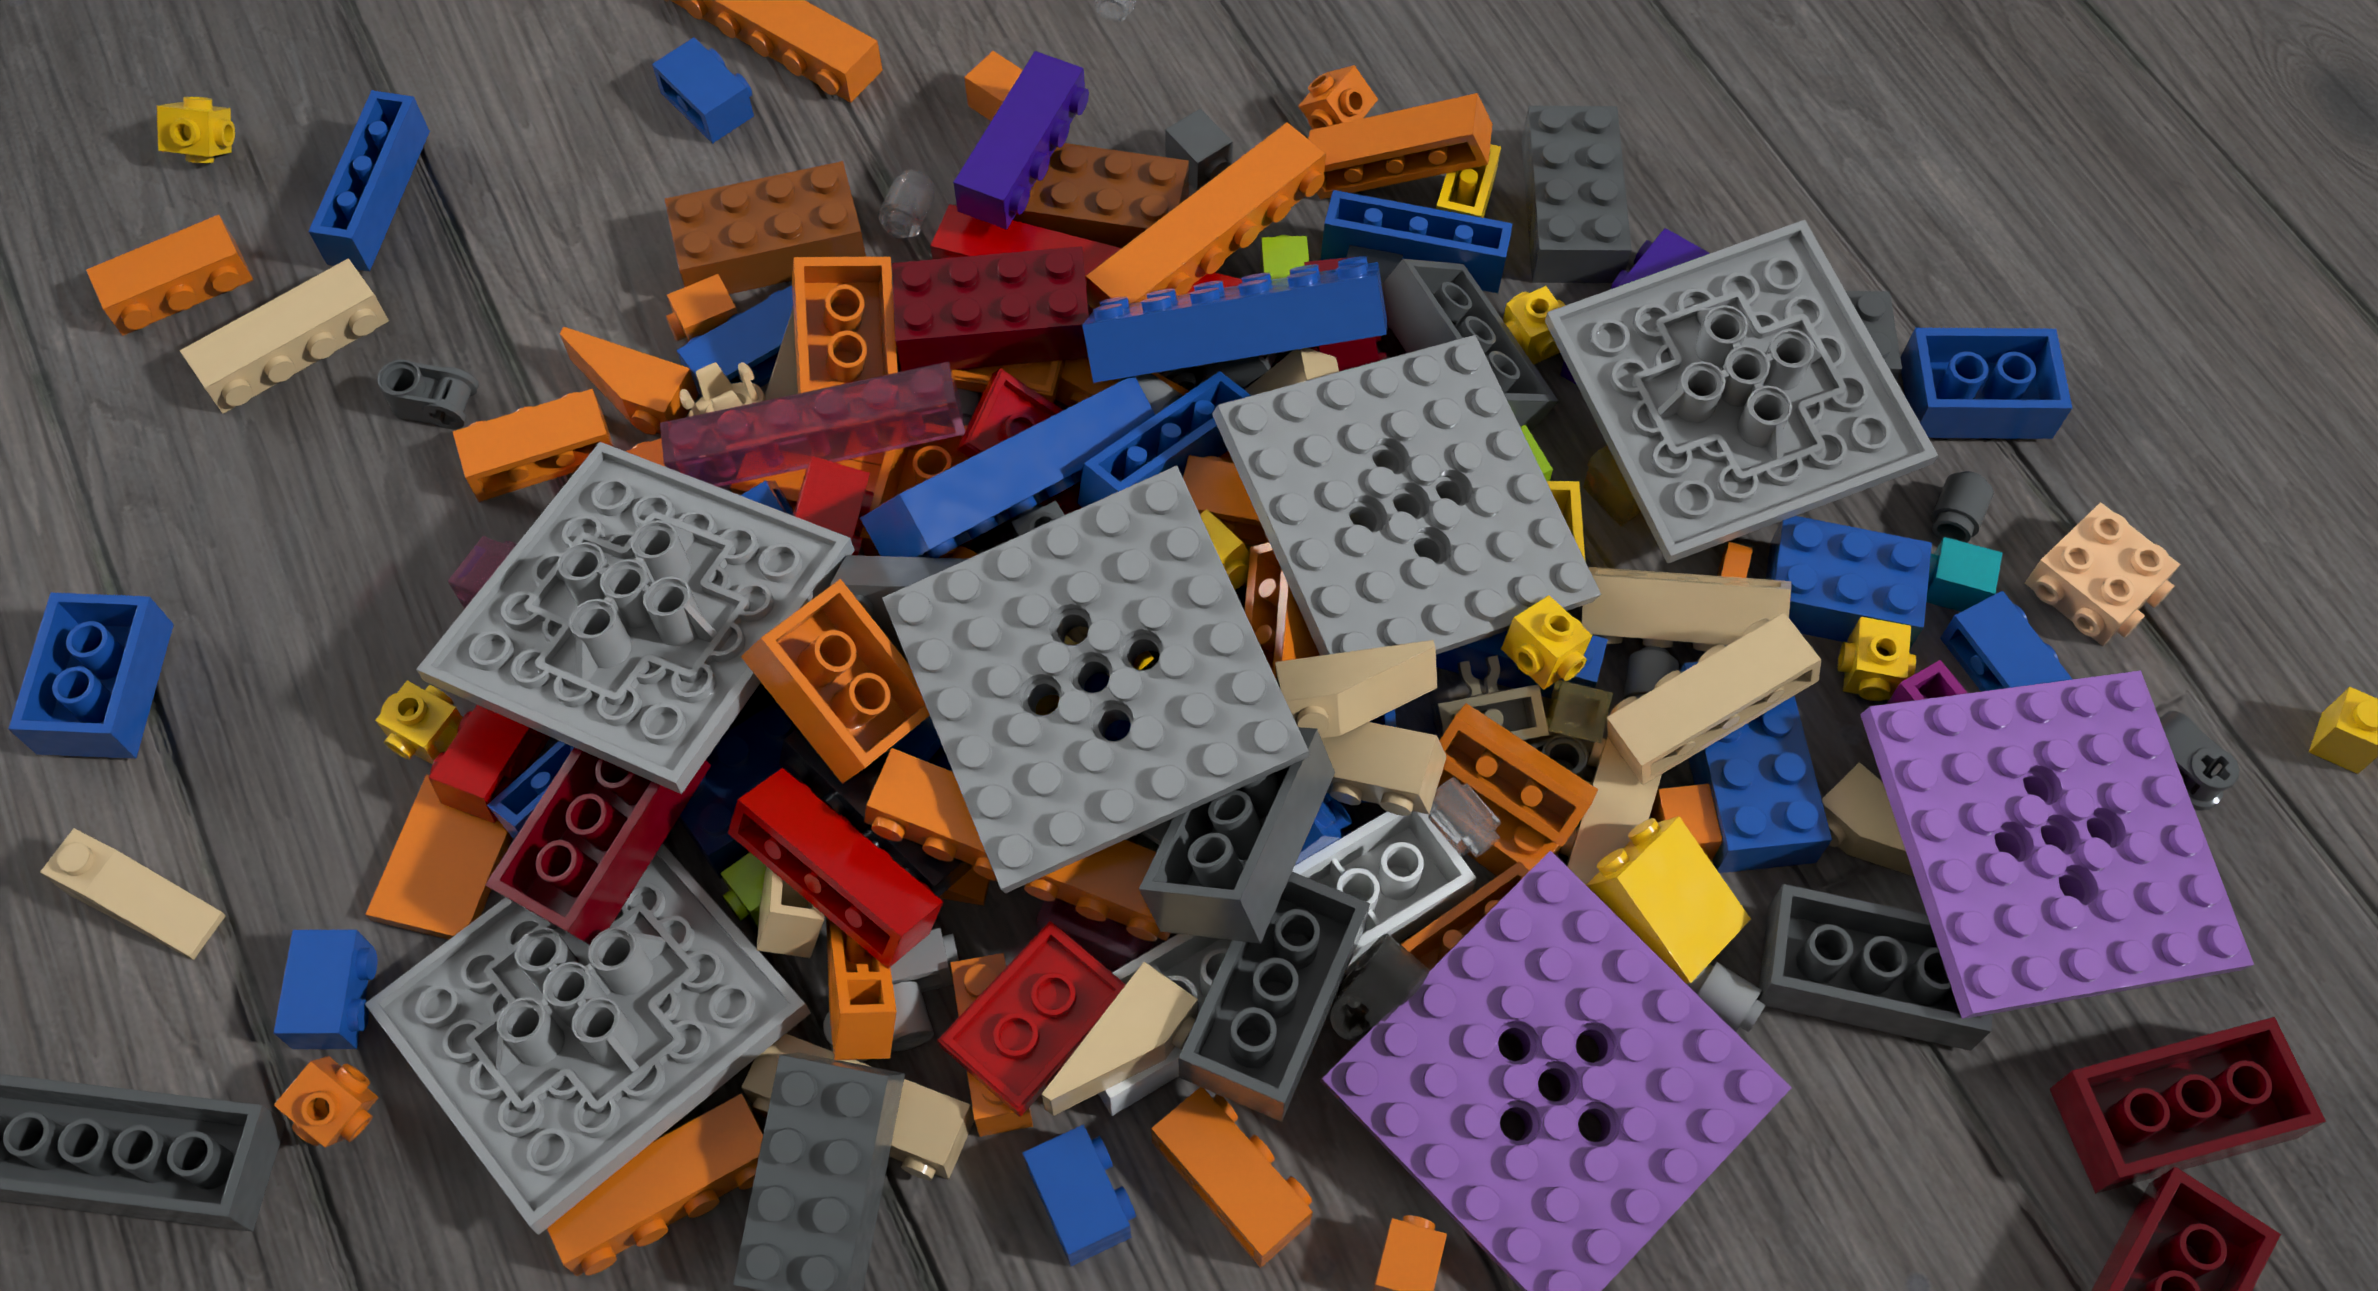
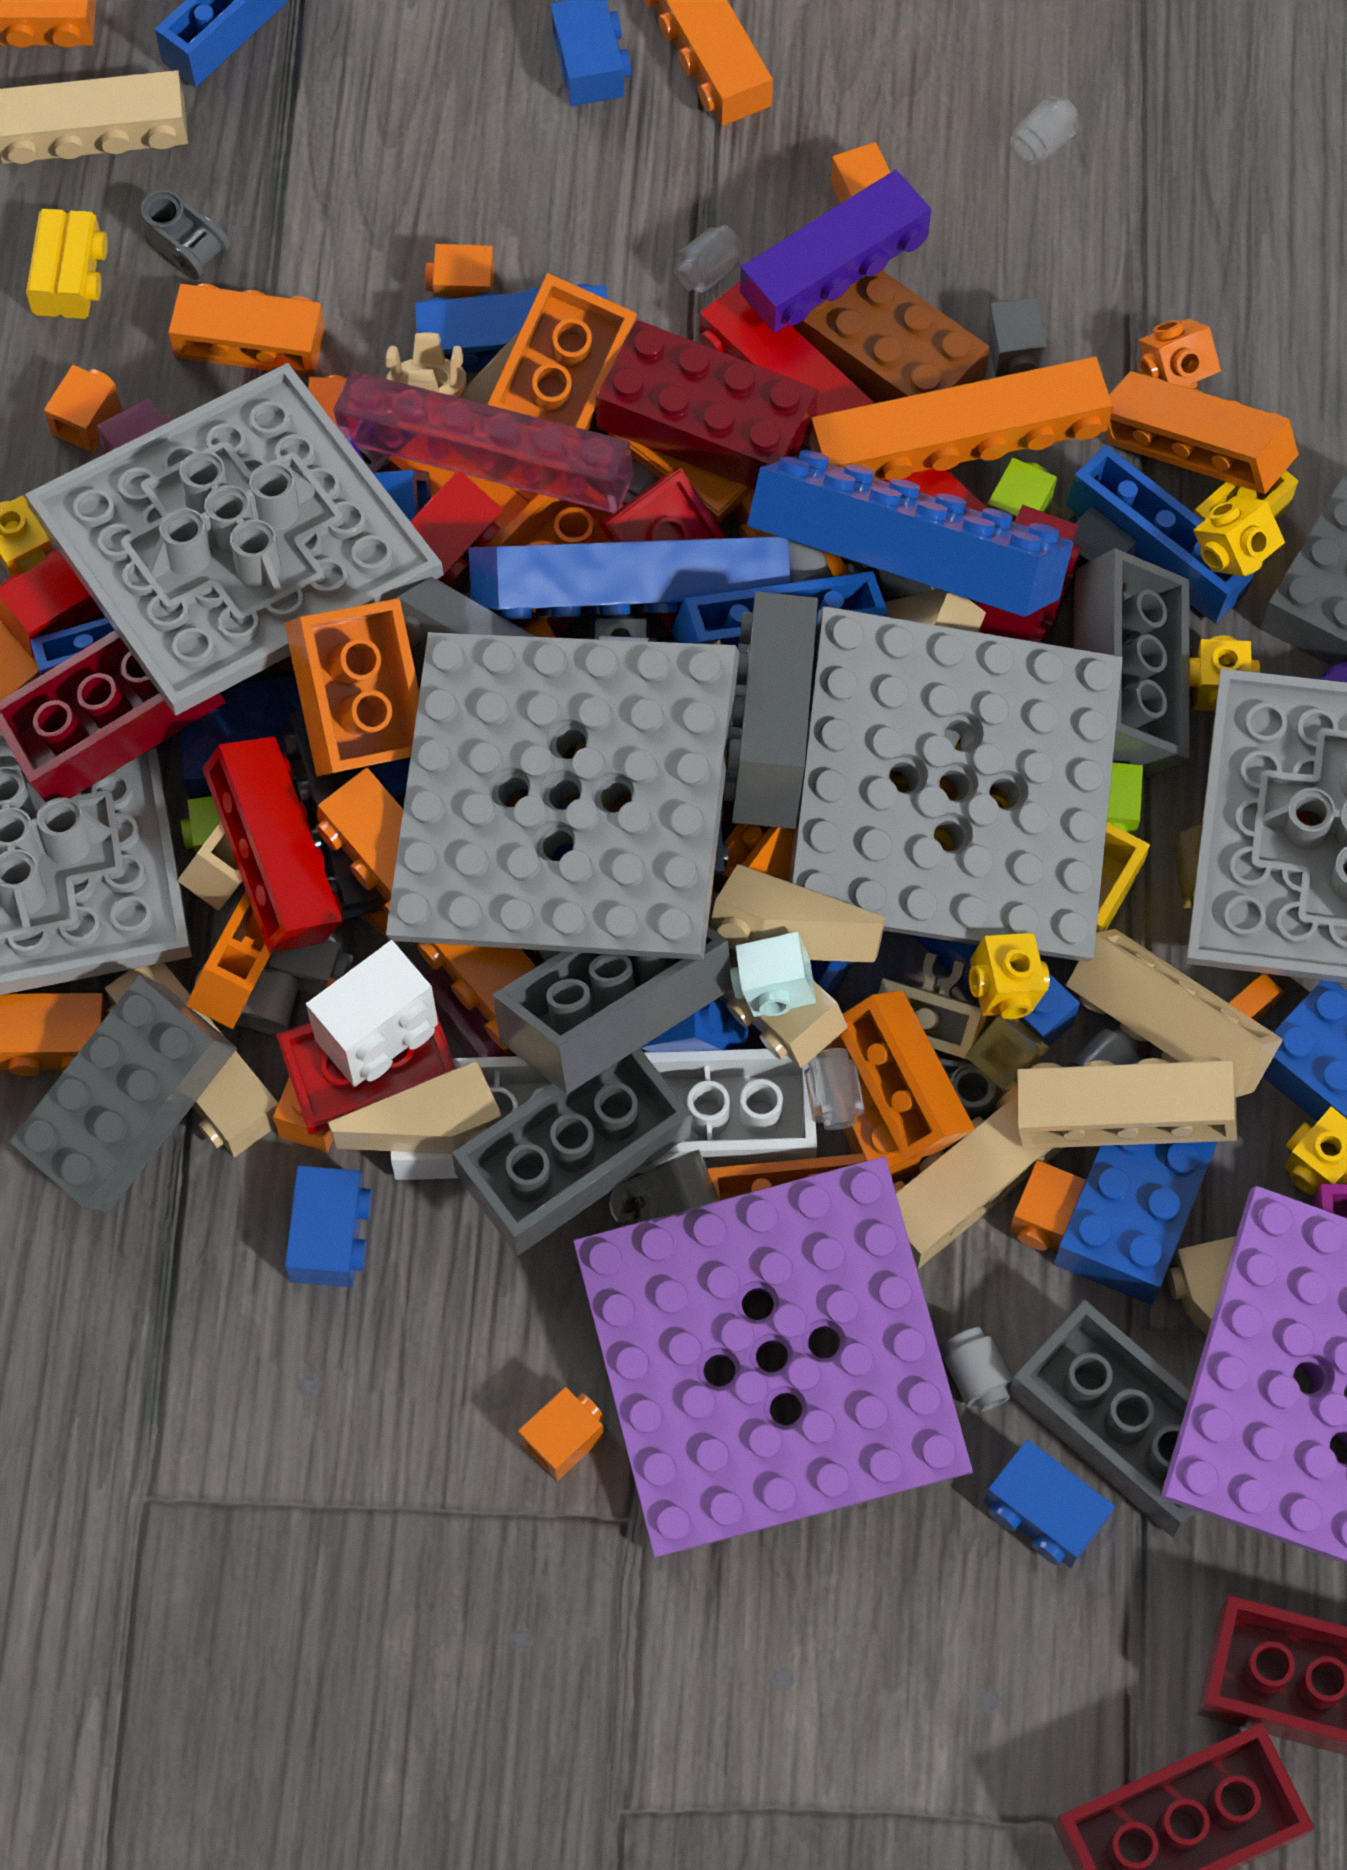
camera: 30 degrees right, 5 degrees up
orange slope [559,327,699,438] -> none
dark orange brick [665,161,866,294] -> none
orange brick [1151,1087,1313,1268] -> none
yellow brick [1586,816,1751,984] -> none
none -> yellow brick [26,209,108,319]
none -> orange brick [44,364,122,453]
none -> white piece [306,940,438,1087]
none -> dark grey brick [724,591,818,829]
none -> light aqua brick [730,932,816,1017]
none -> blue brick [984,1439,1116,1568]
none -> yellow brick [1193,496,1285,577]

